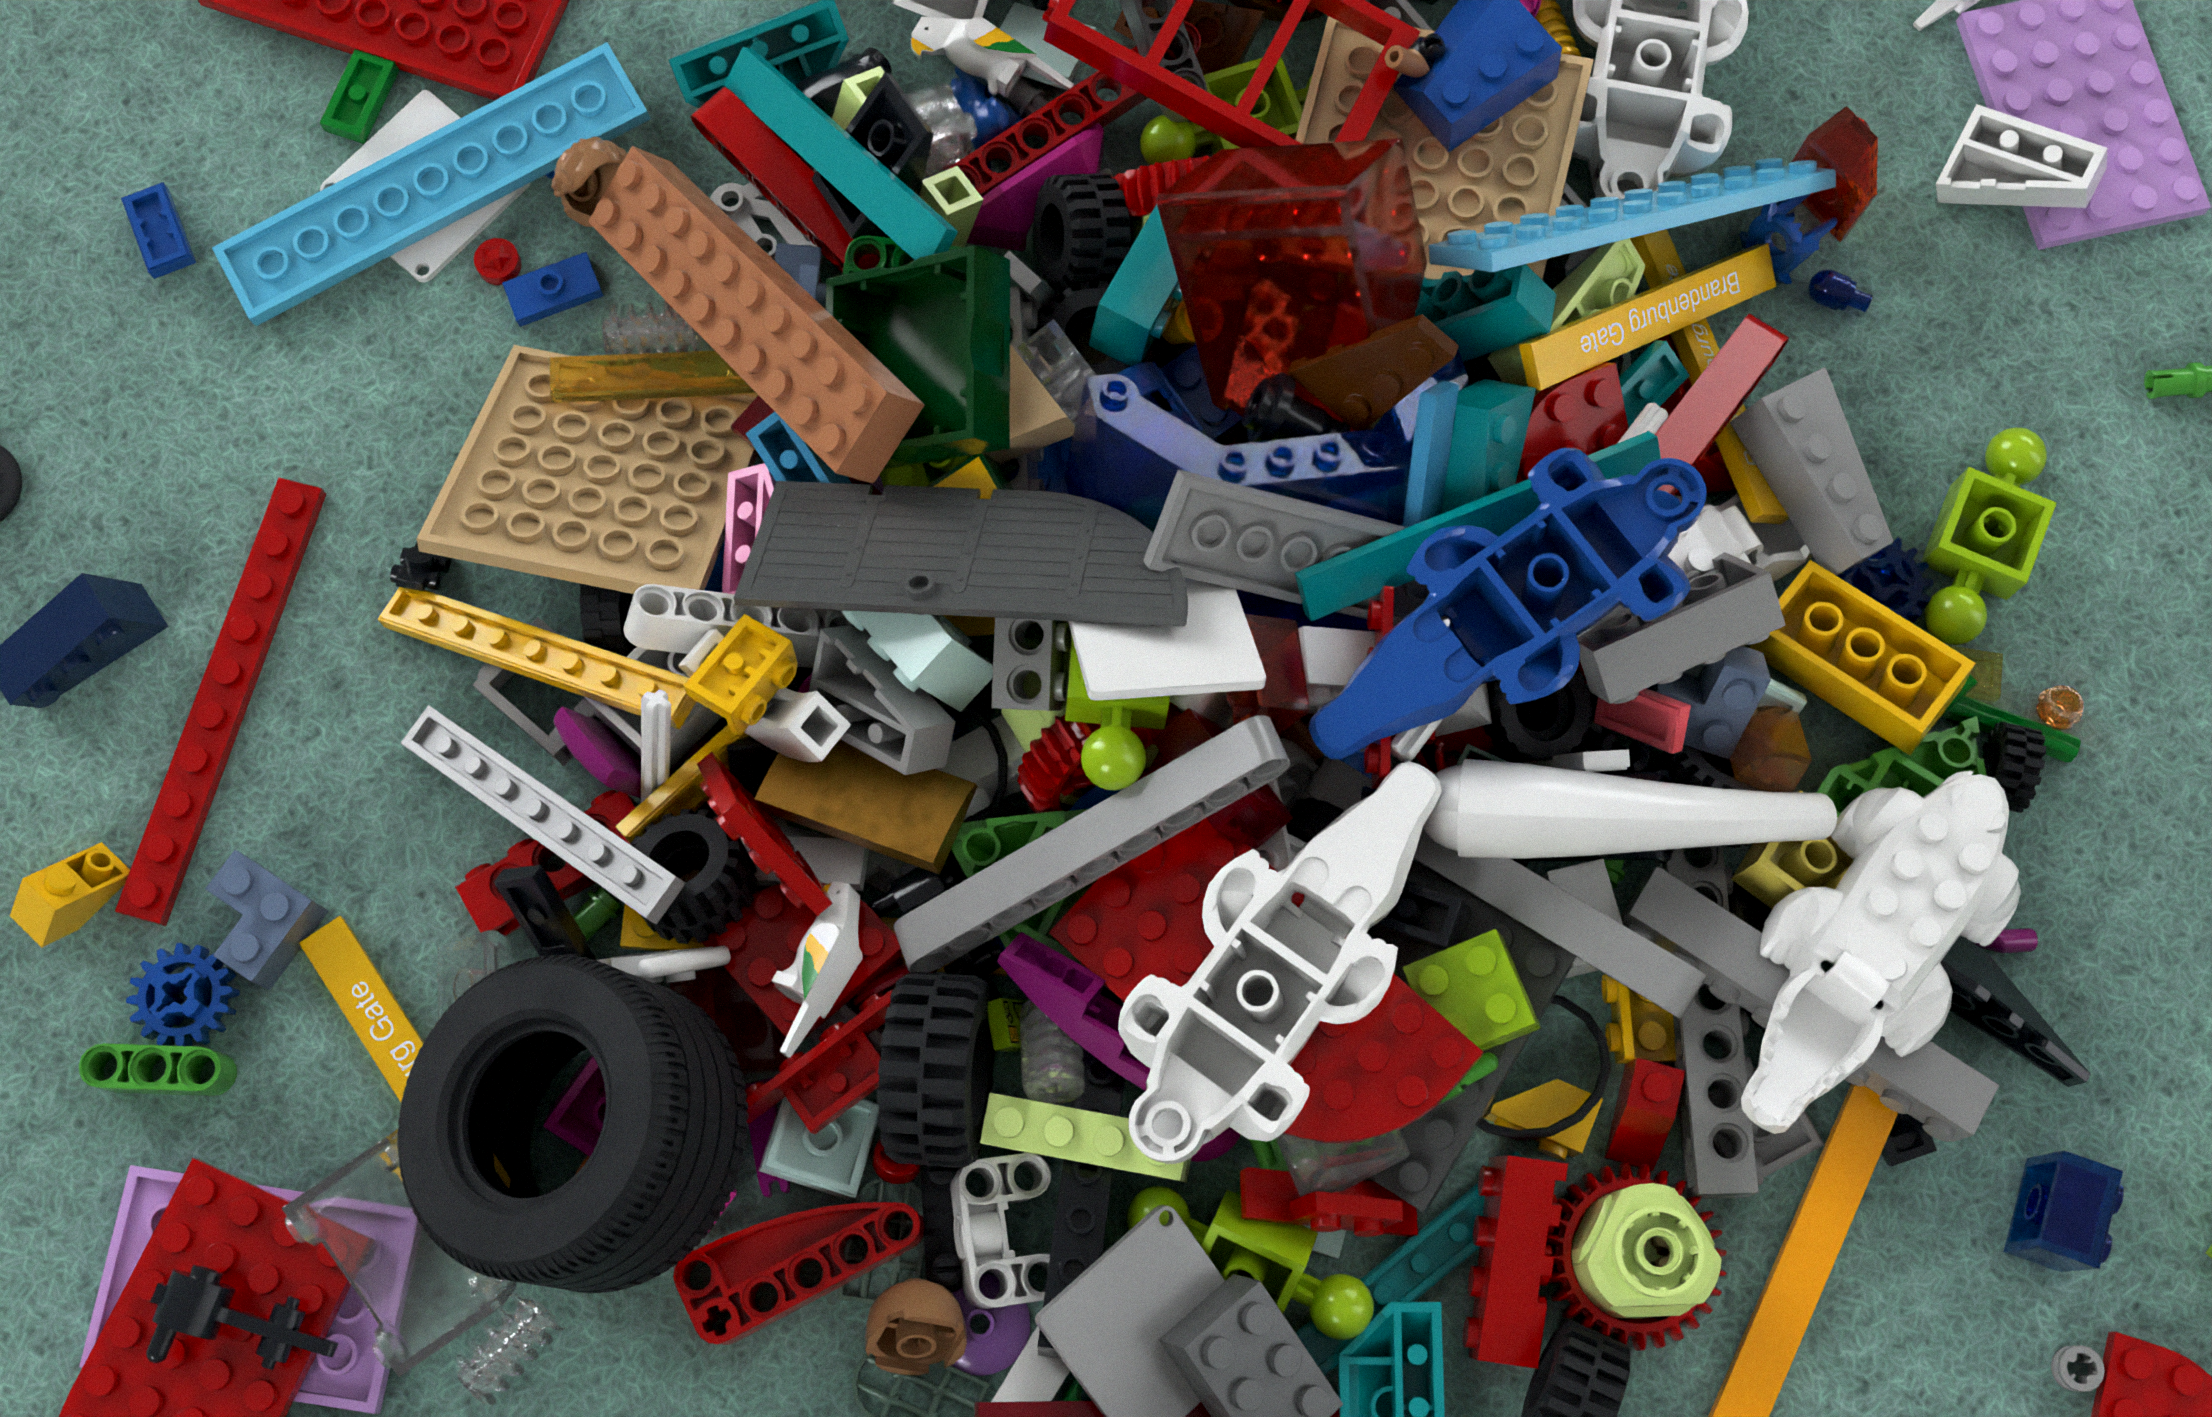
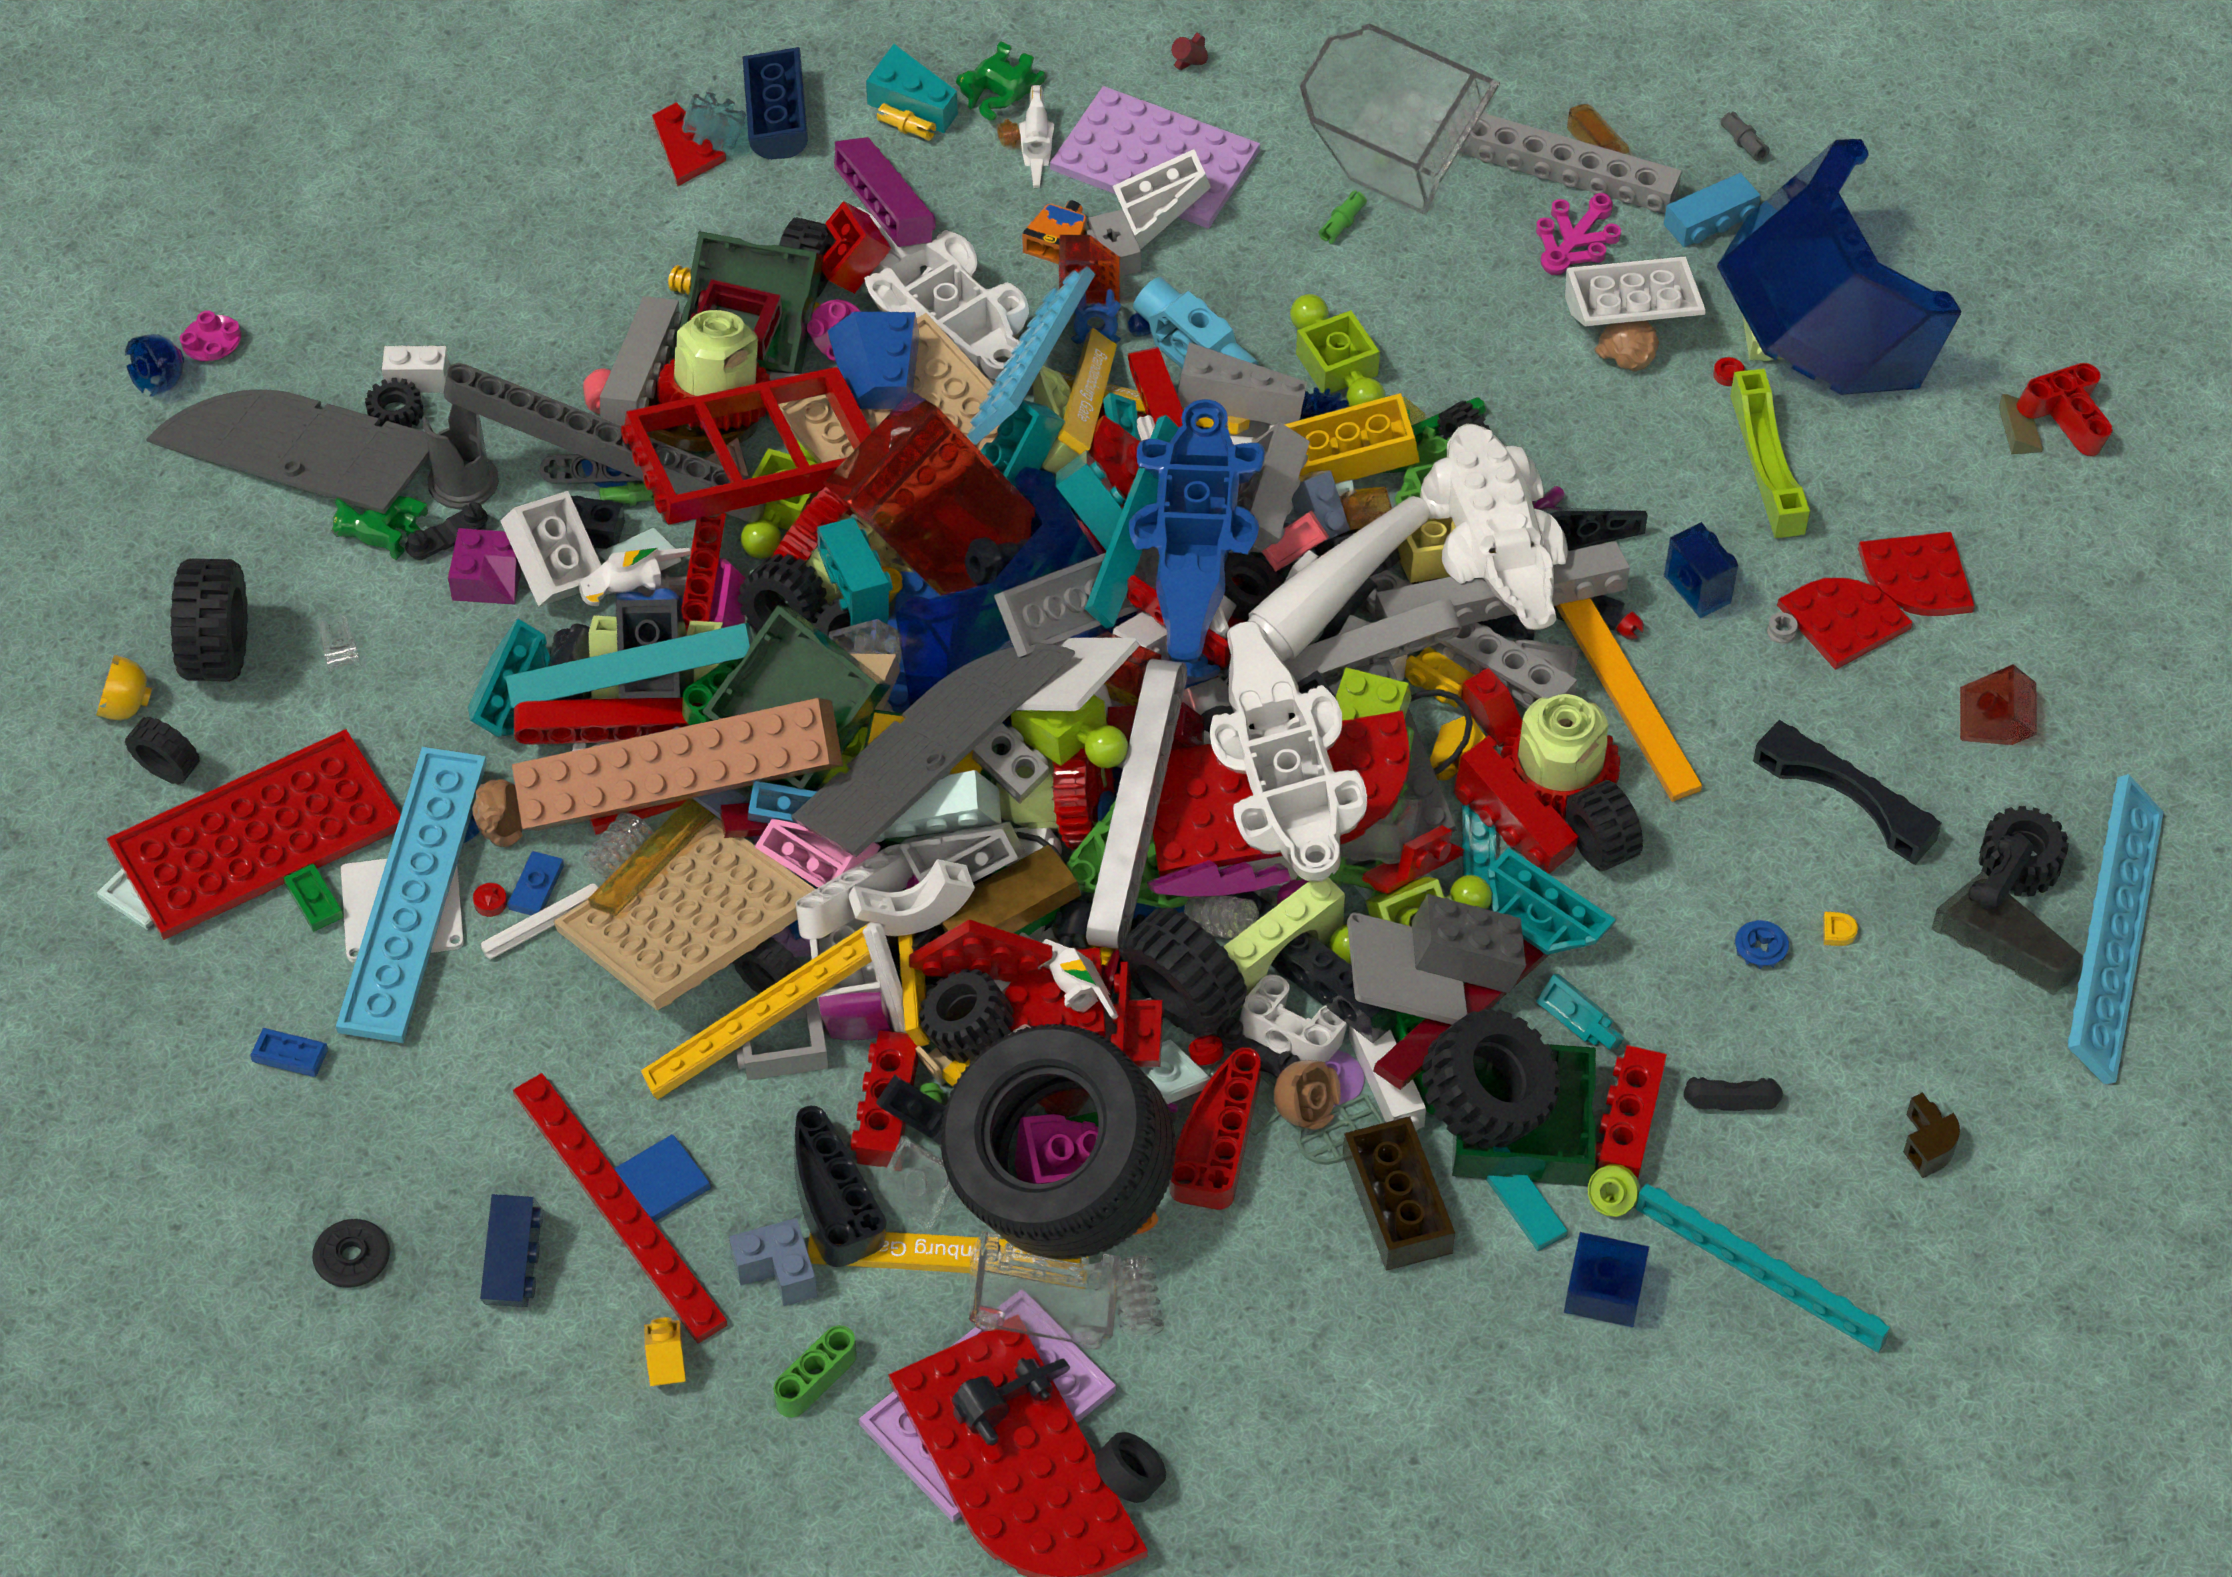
camera: 50 degrees left, 20 degrees down
blue gear [126,943,240,1046] -> none
black piece [390,542,451,591] -> none
plate [401,705,686,925] -> none
yellow bracket [683,614,798,736] -> none
reddish brown wing [1287,314,1459,434] -> none
arm [1385,33,1446,78] -> none
dark azure tile [1402,381,1459,527] -> none
clear orange plate [2036,685,2084,730] -> none
none -> white axle [481,884,601,959]
none -> blue tile [614,1134,711,1222]
none -> black beam [794,1105,887,1267]
none -> orange torso [1022,200,1087,269]
none -> light grey brick [1085,209,1141,278]
none -> medium azure brick [1133,277,1259,369]
none -> red hinge [1616,611,1644,640]

